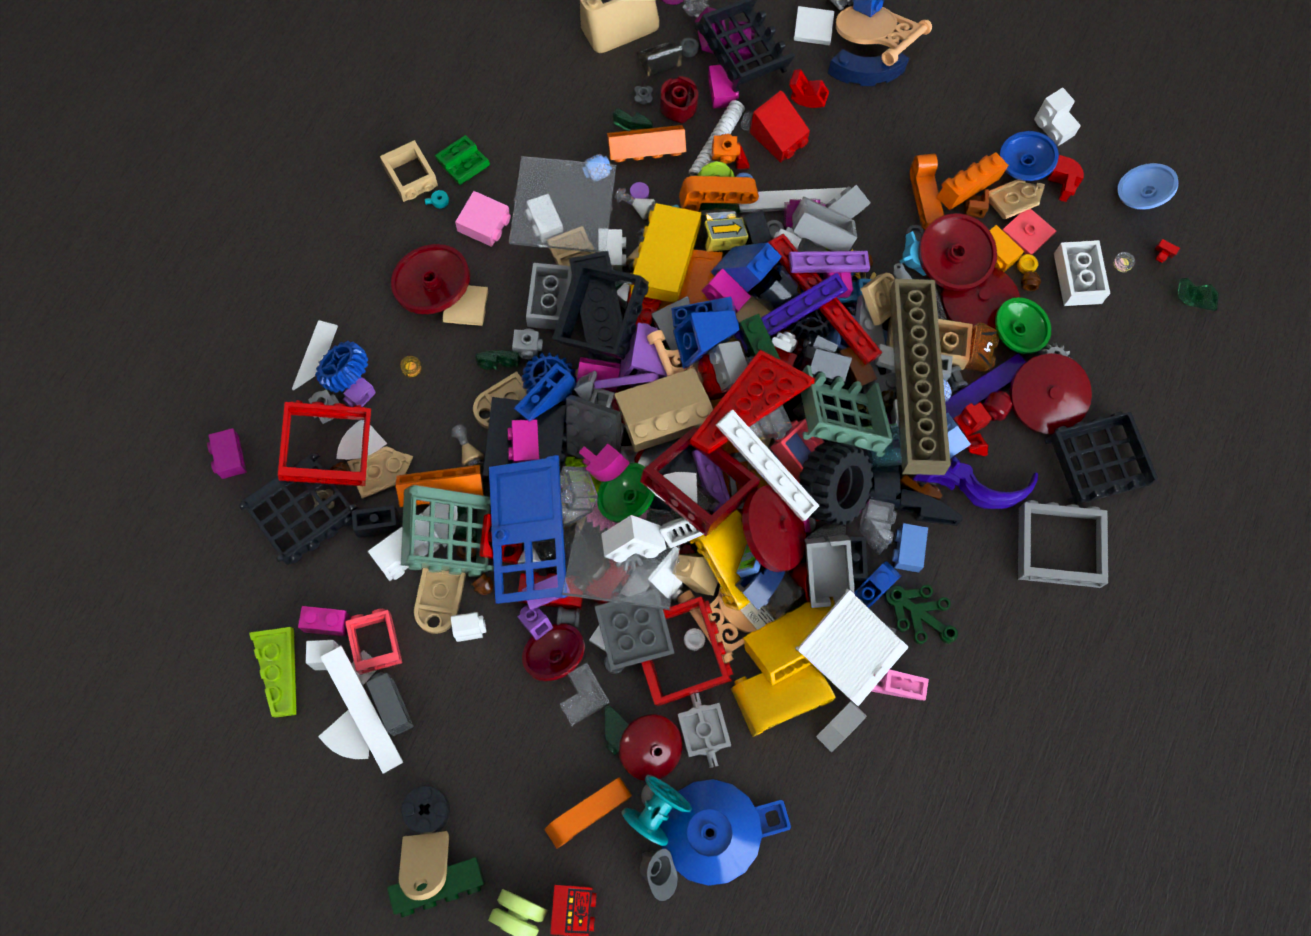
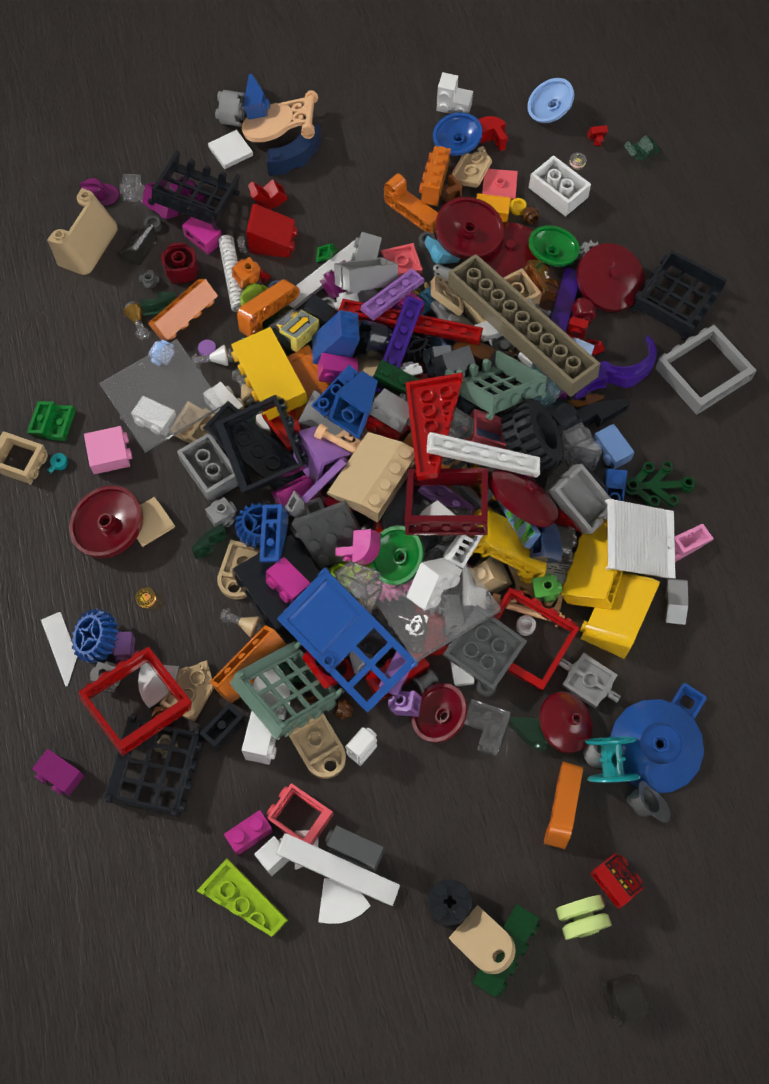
camera: 35 degrees left, 5 degrees down
none -> piece [123,301,149,340]
none -> green slope [316,243,338,263]
none -> coral plate [380,243,423,278]
none -> bright green brick [532,573,562,603]

